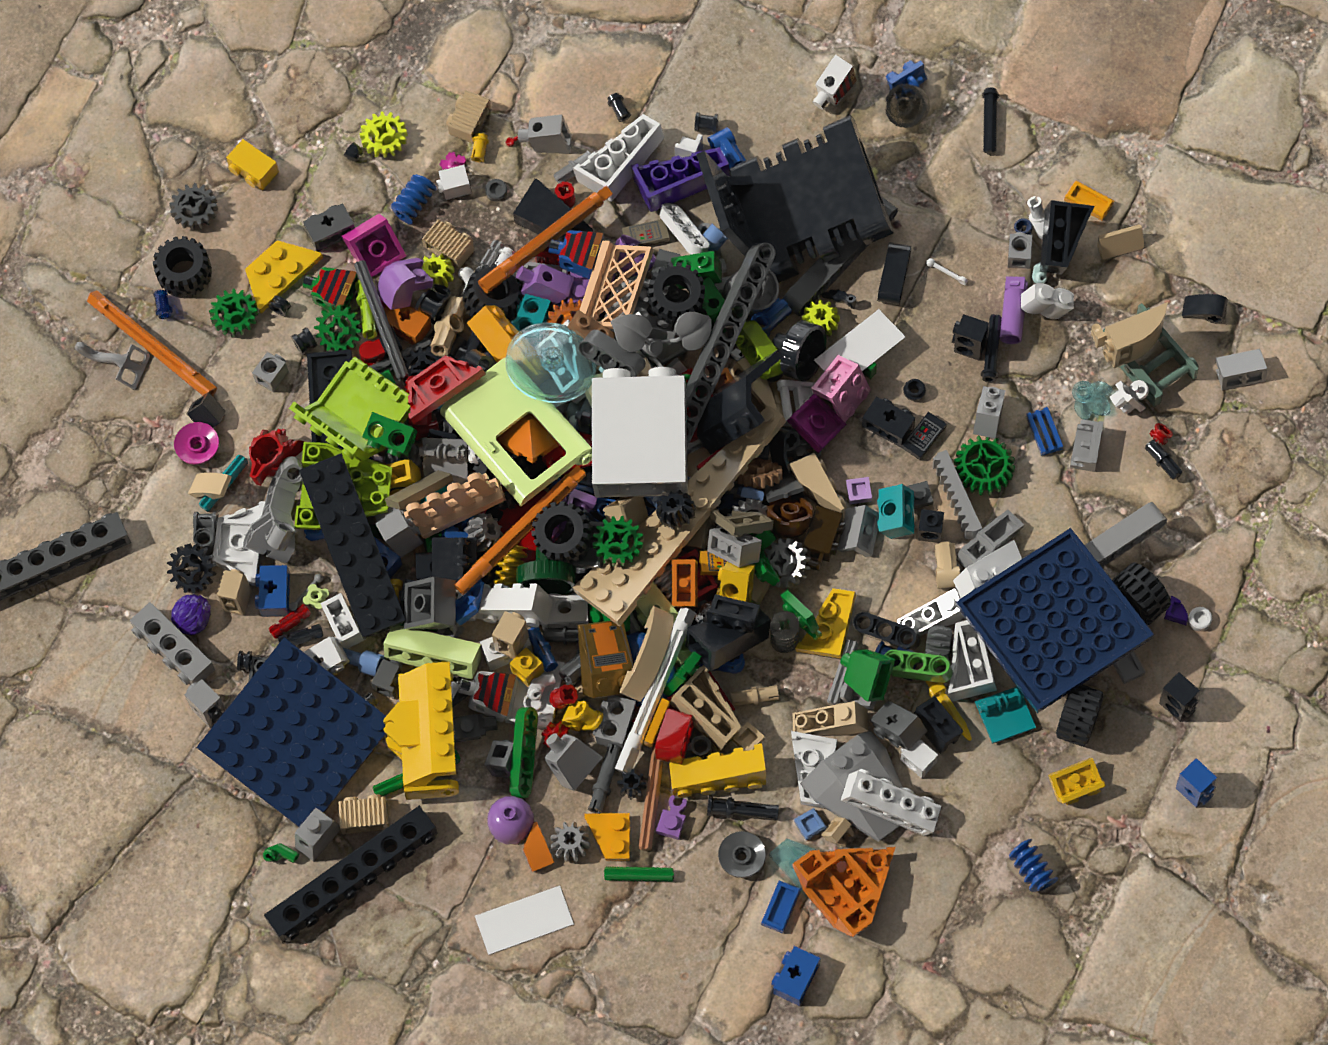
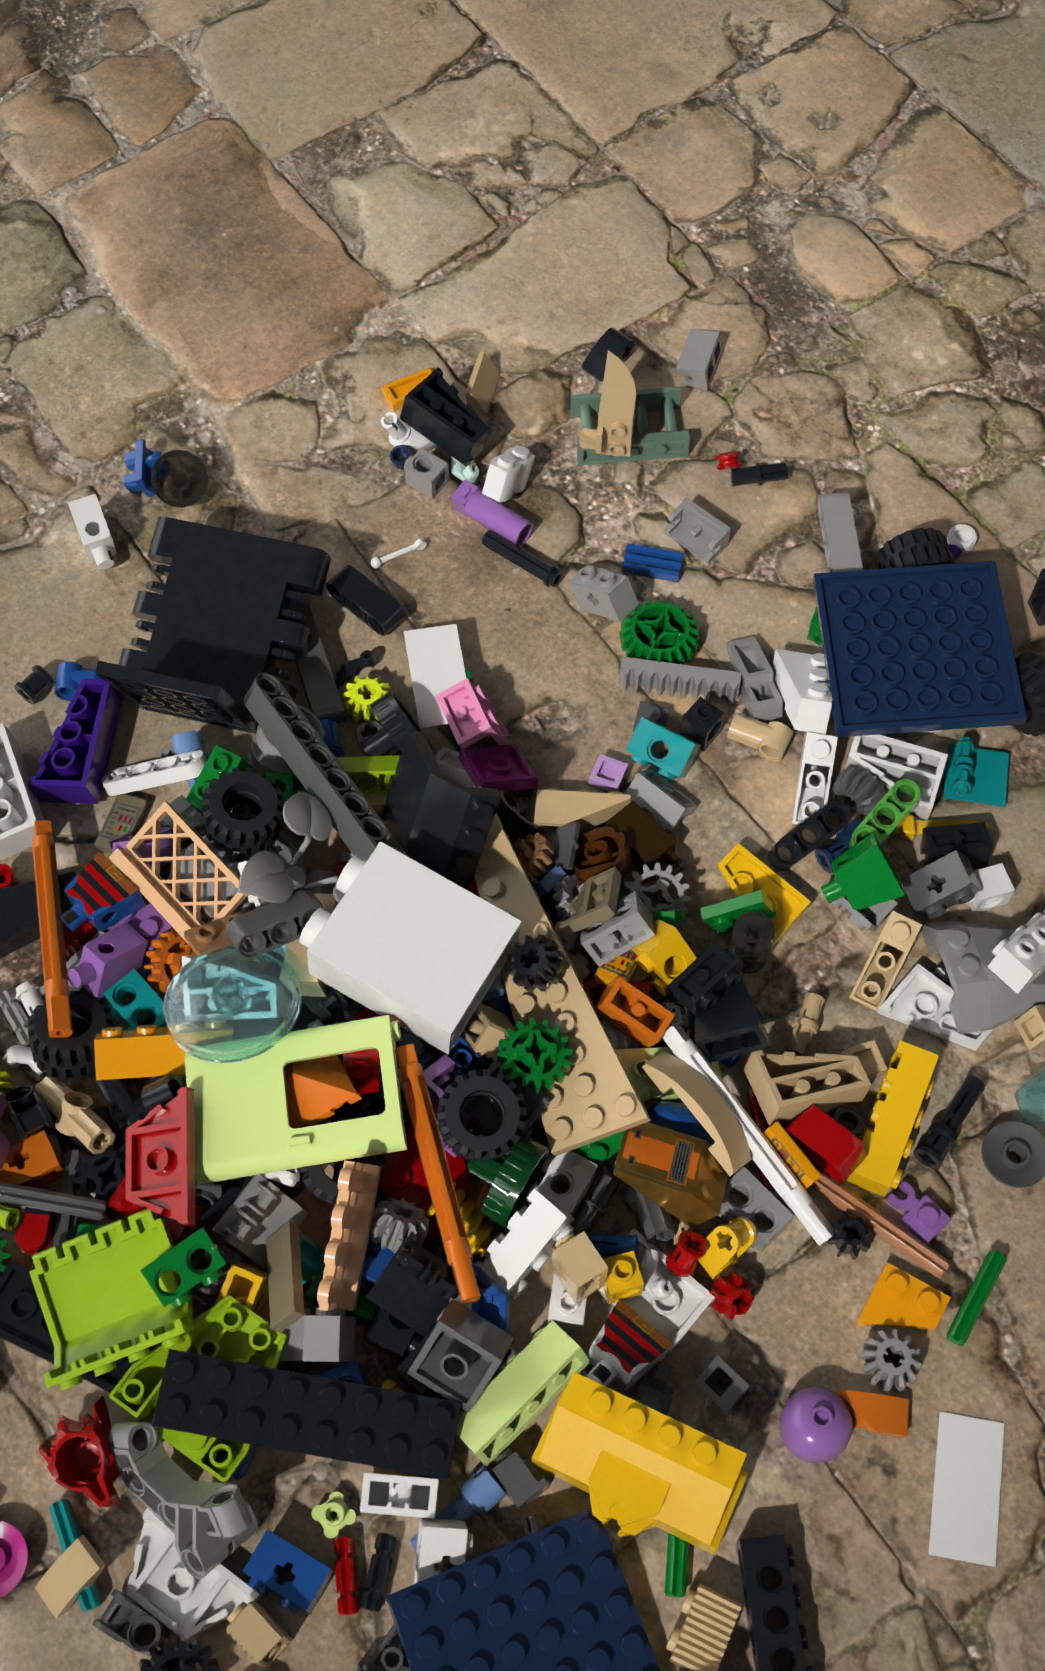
camera: 65 degrees left, 5 degrees down
light grey hinge [289,574,323,612] -> none
green beam [509,707,538,798] -> none
light grey torso [545,734,602,791] -> none
dark grey pin [588,744,622,813] -> none
green plate [663,651,701,697] -> none
white panel [675,134,703,157] -> none
medium blue tile [794,808,826,841] -> none
light grey axle [827,640,858,705] -> none
black brick [862,396,916,448] -> none
black tile [902,411,947,460] -> none
black plate [903,379,926,401] -> none
black brick [952,314,989,361] -> none
black axle [982,87,999,155] -> none
clear light blue plate [1072,381,1113,420] -> none
white hips [1110,380,1149,415] -> none

